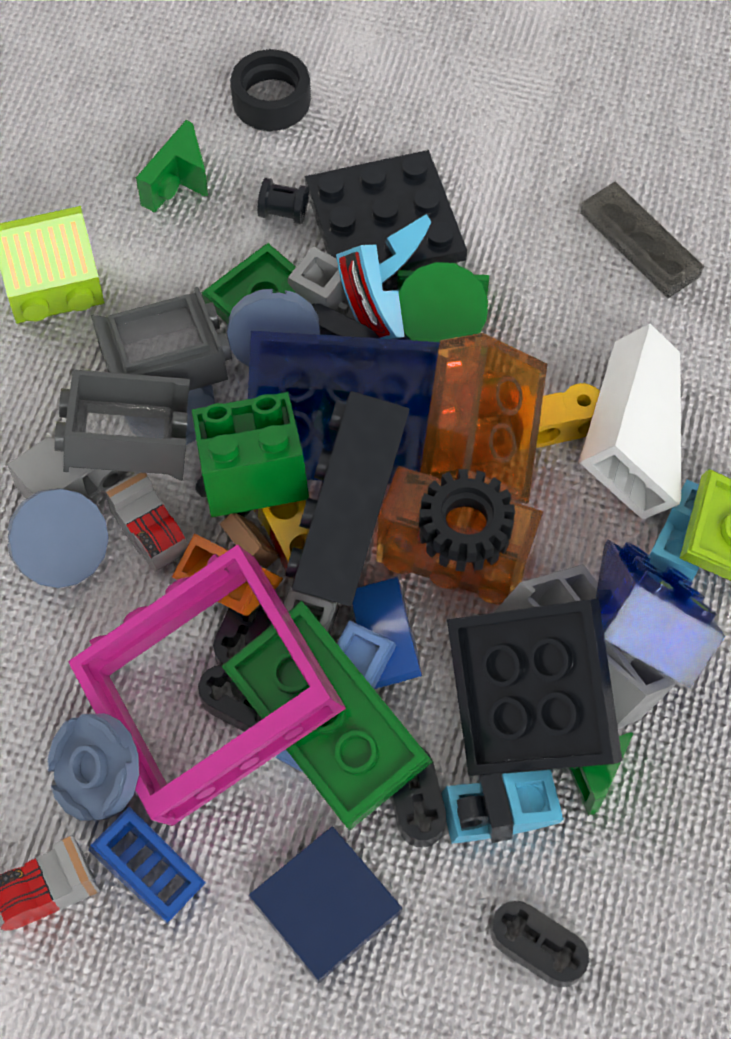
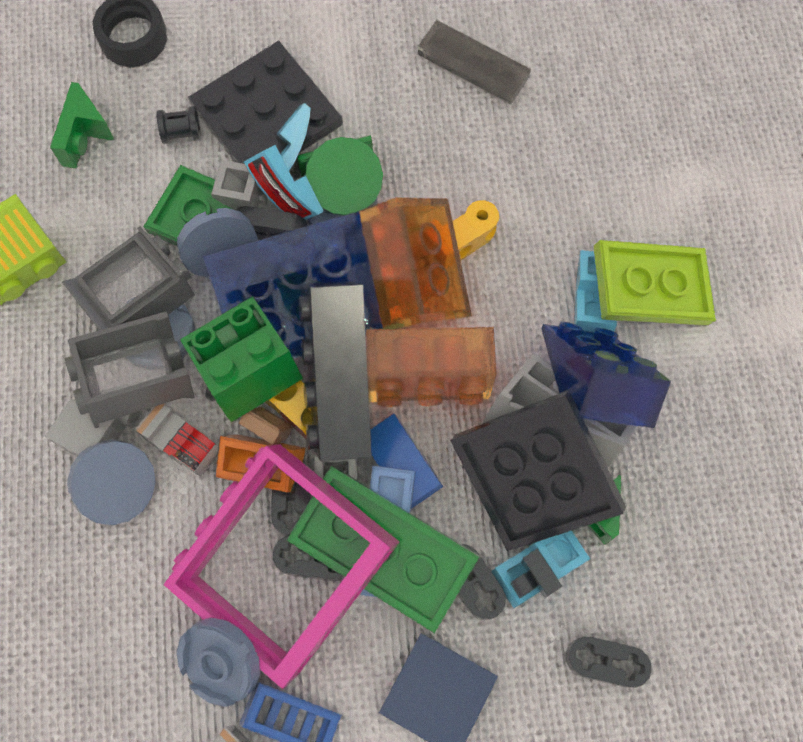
camera: 20 degrees left, 10 degrees up
black tyre [418,469,515,572] -> none
white slope [579,323,681,520] -> none

